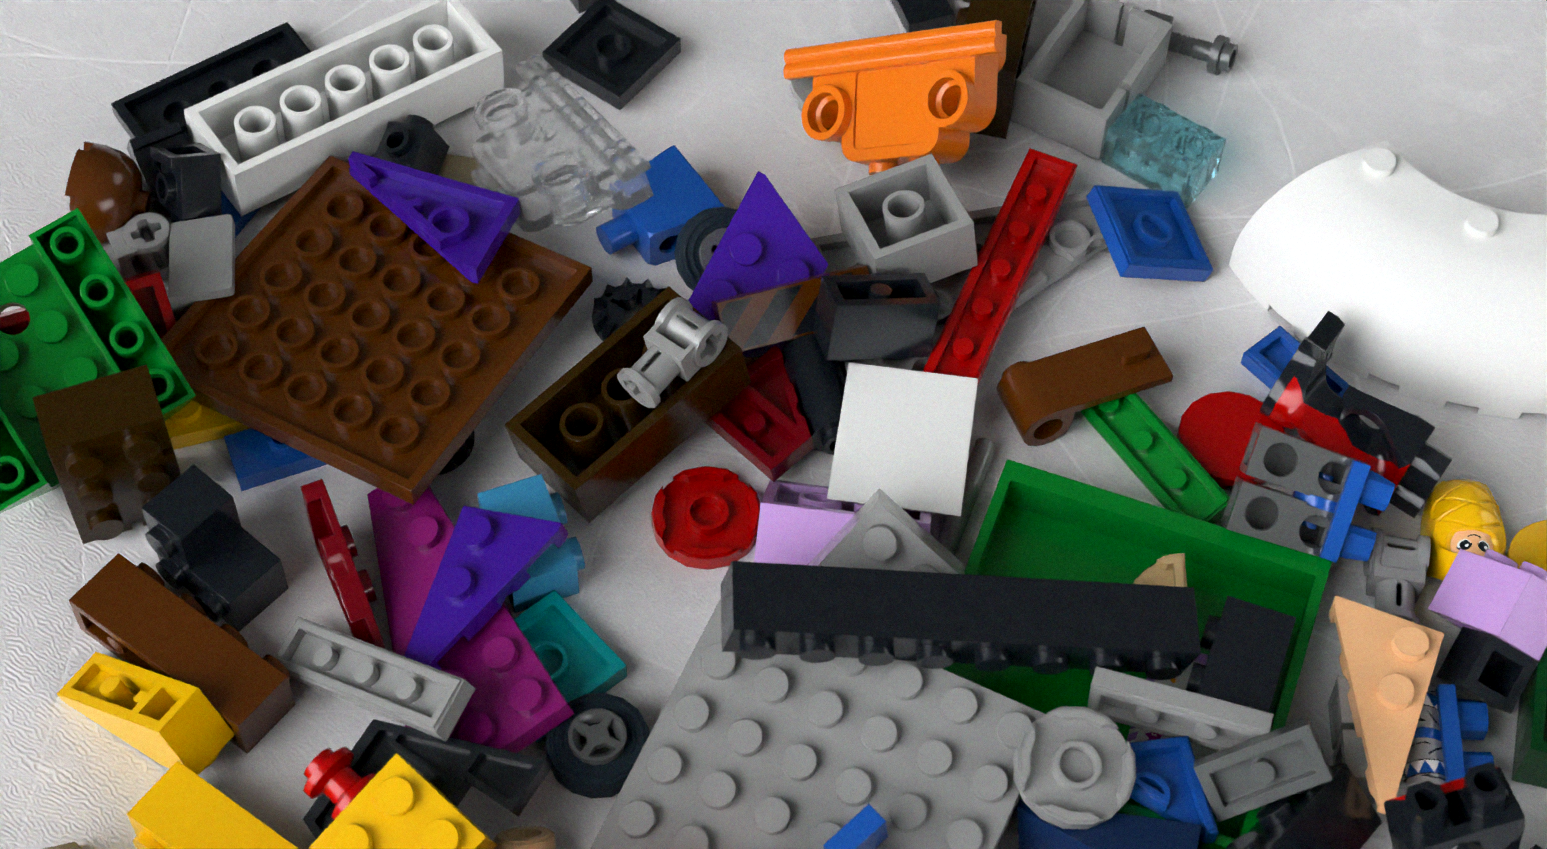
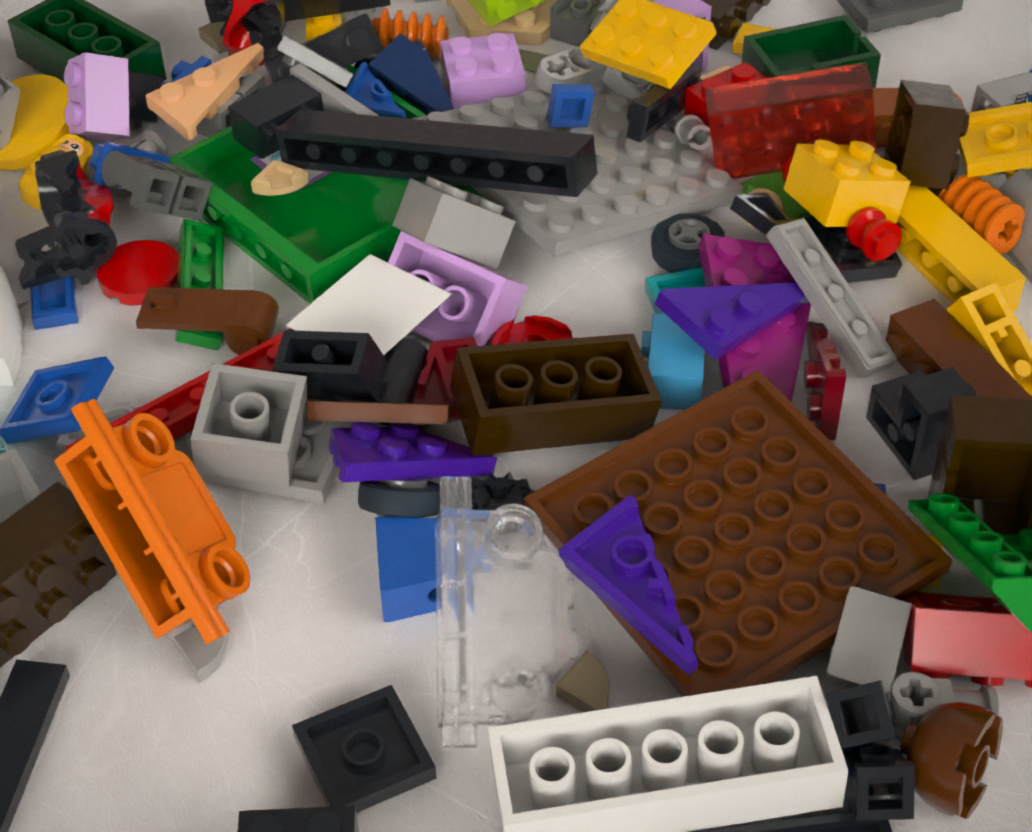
camera: 150 degrees left, 10 degrees down
black brick [374,115,450,175] -> none
light grey connector [617,297,728,408] -> none
light grey tile [1013,706,1136,829] -> none

